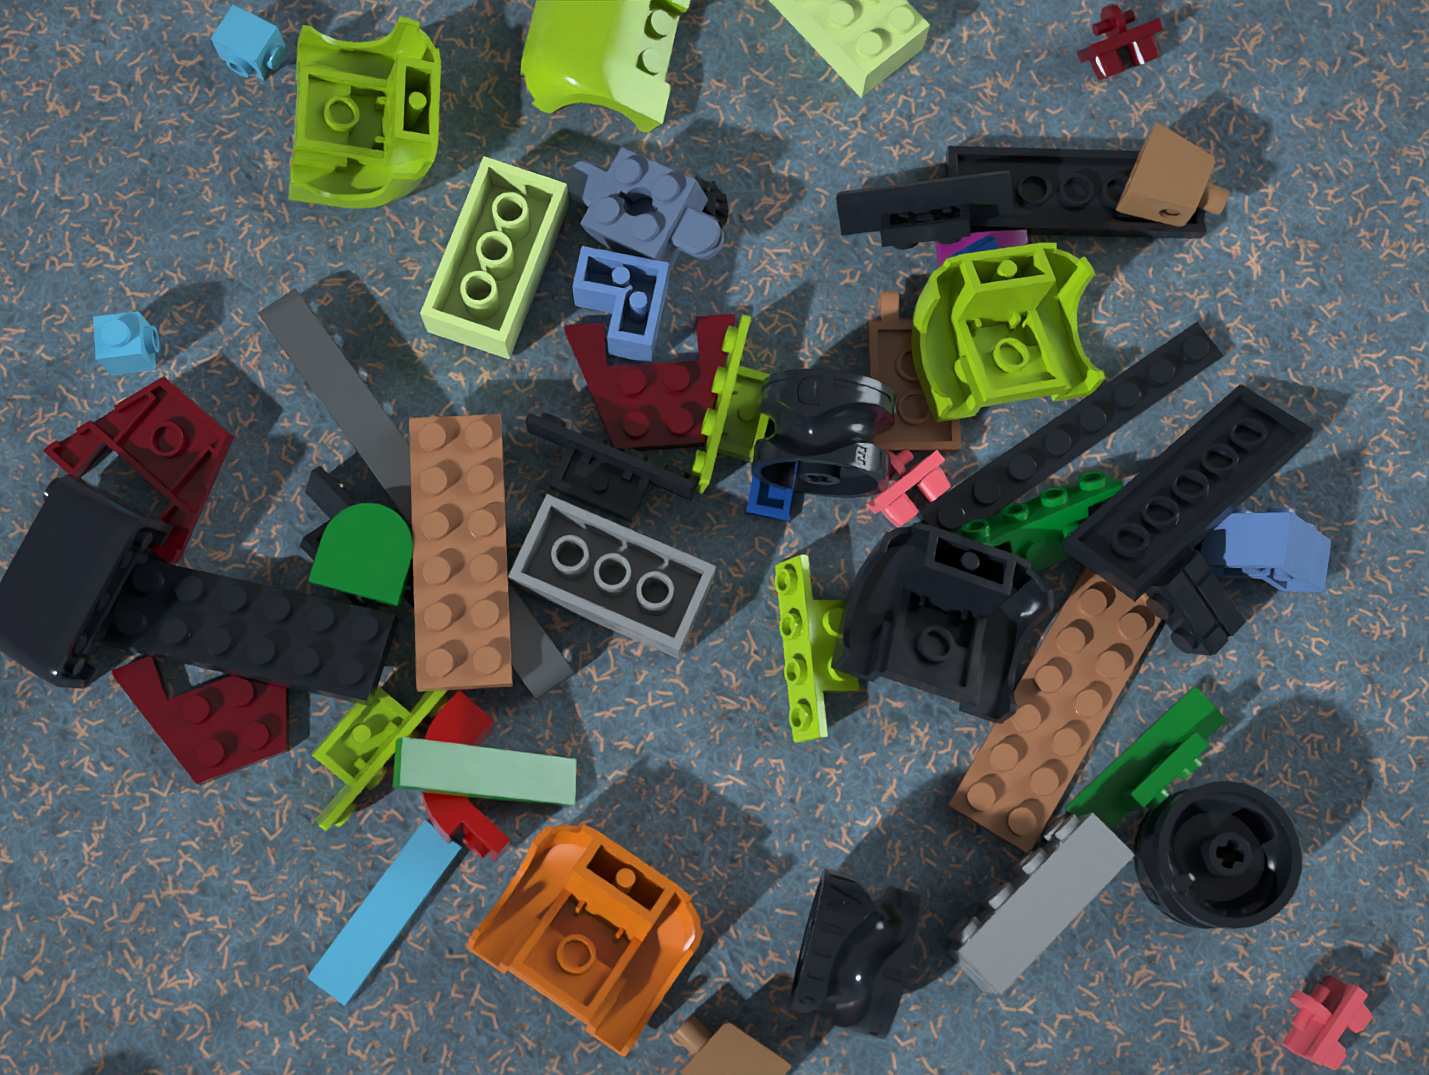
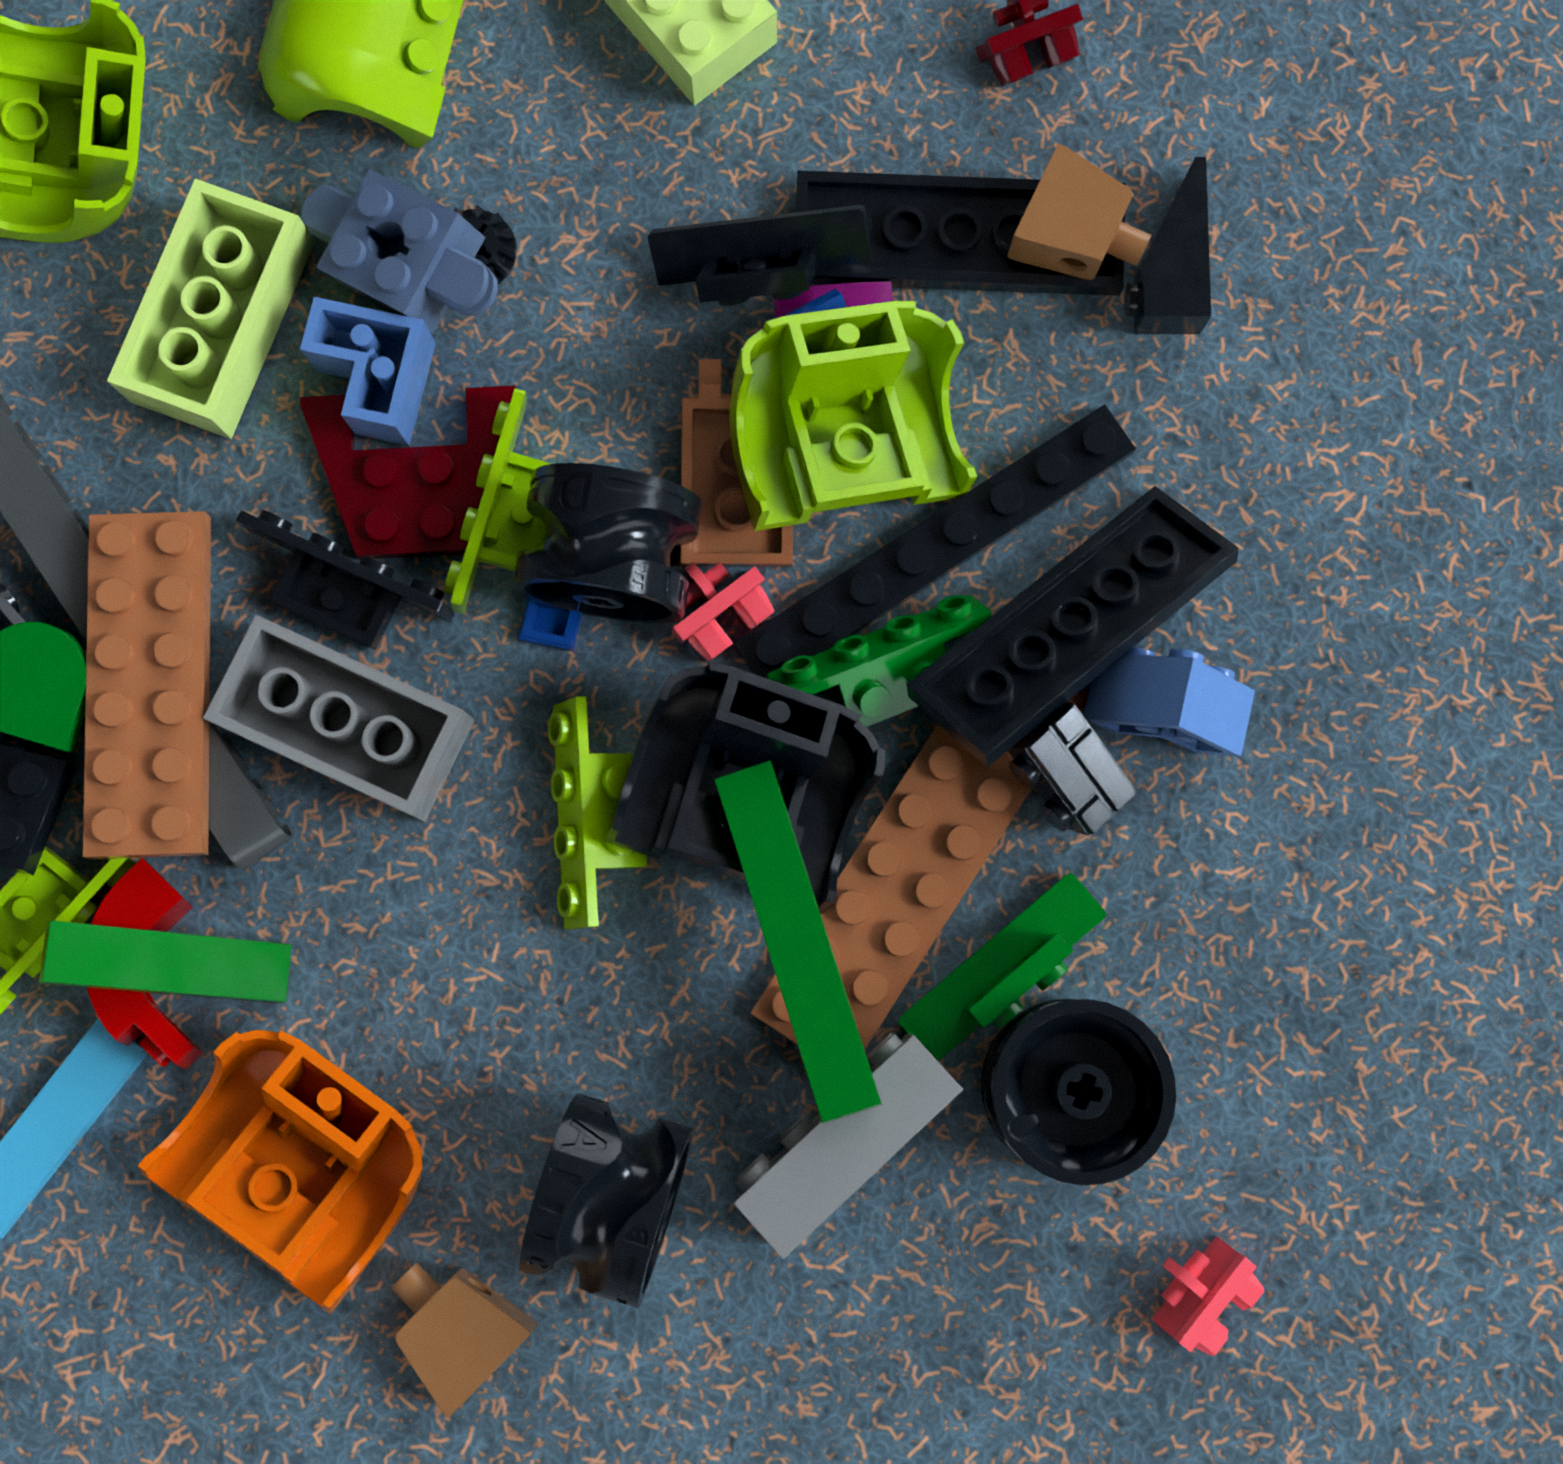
camera: 10 degrees right, 5 degrees up
none -> green tile [714,761,882,1124]
none -> black slope [1124,157,1211,334]

